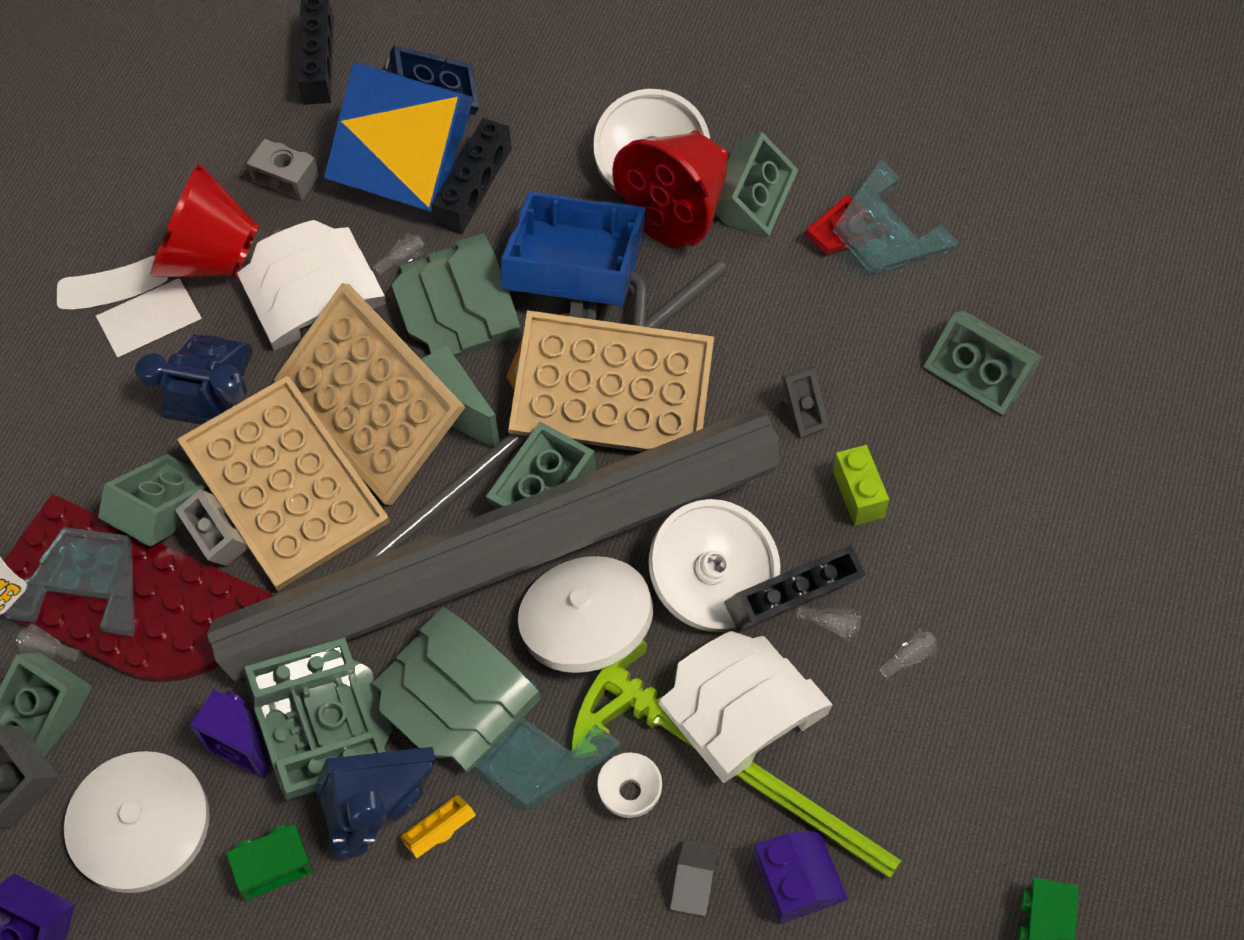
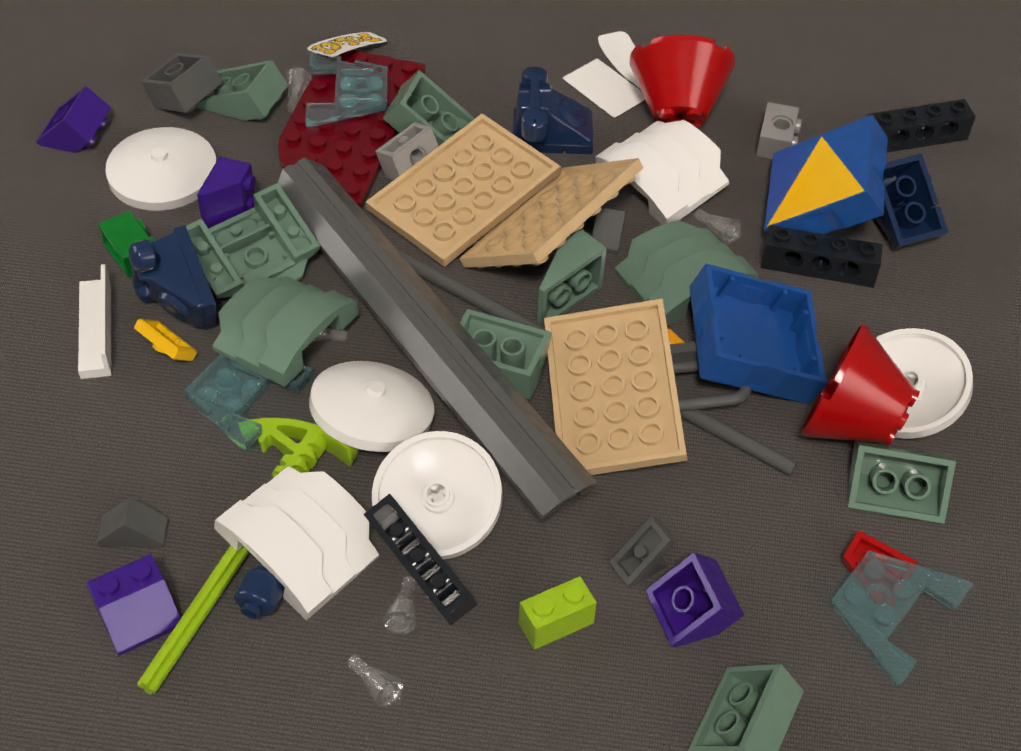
camera: 75 degrees right, 10 degrees down
white piece [597,753,662,818] -> none
none -> white panel [78,264,111,379]
none -> dark blue head [234,566,284,619]
none -> dark purple slope [645,552,744,647]

